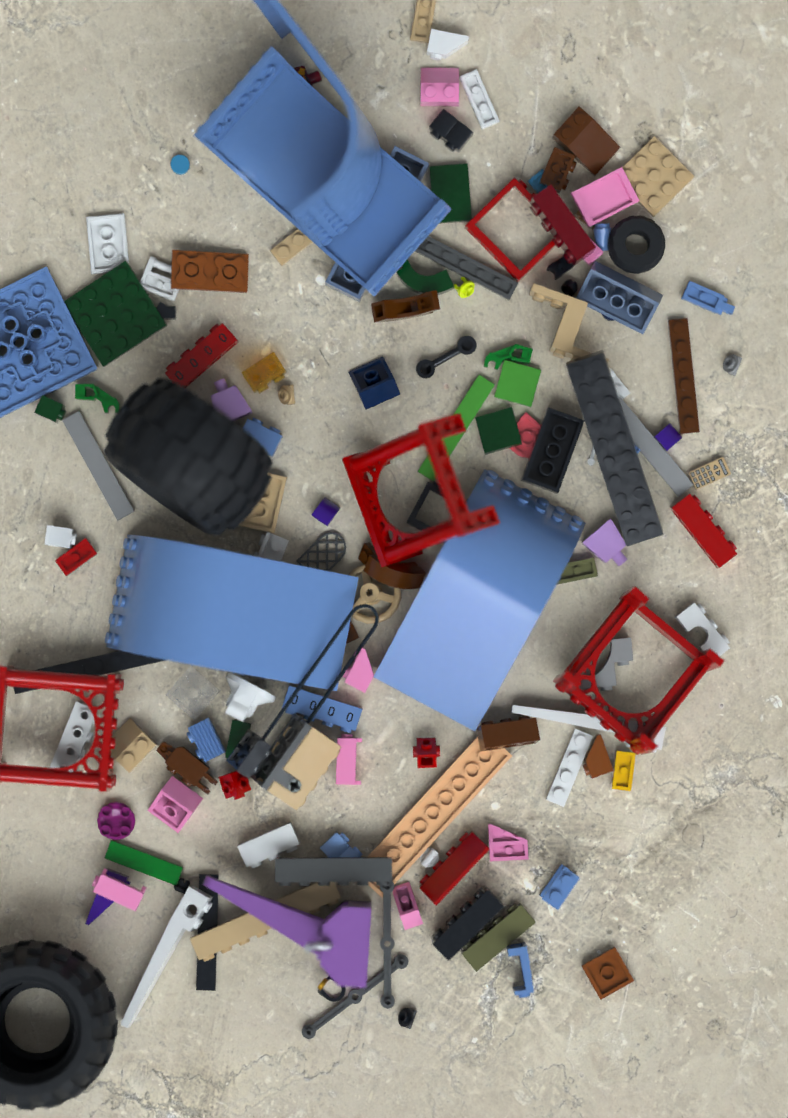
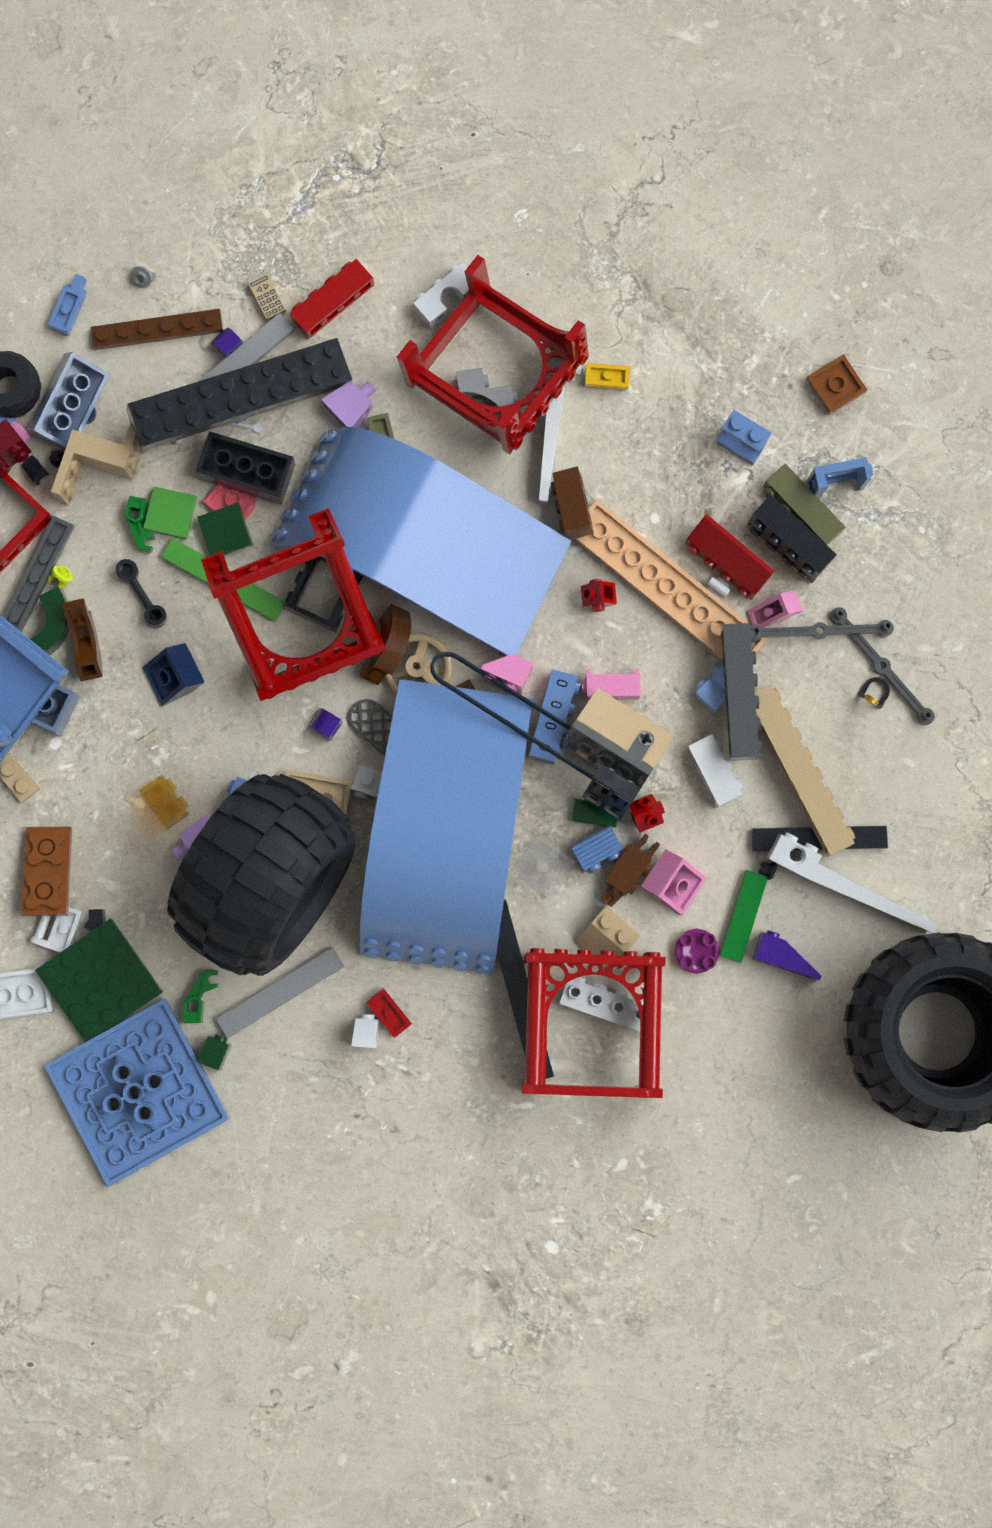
camera: 90 degrees left, 5 degrees down
bright pink brick [92,868,147,911] -> none
red brick [165,323,238,388] -> none
medium lavender piece [202,875,372,988] -> none
white piece [225,672,276,722] -> none
tan plate [278,385,295,405] -> none
black plate [398,1008,417,1029] -> none
bright pink wing [488,824,529,861] -> none
white plate [546,729,593,807] -> none
dark orange slope [582,734,614,778] -> none

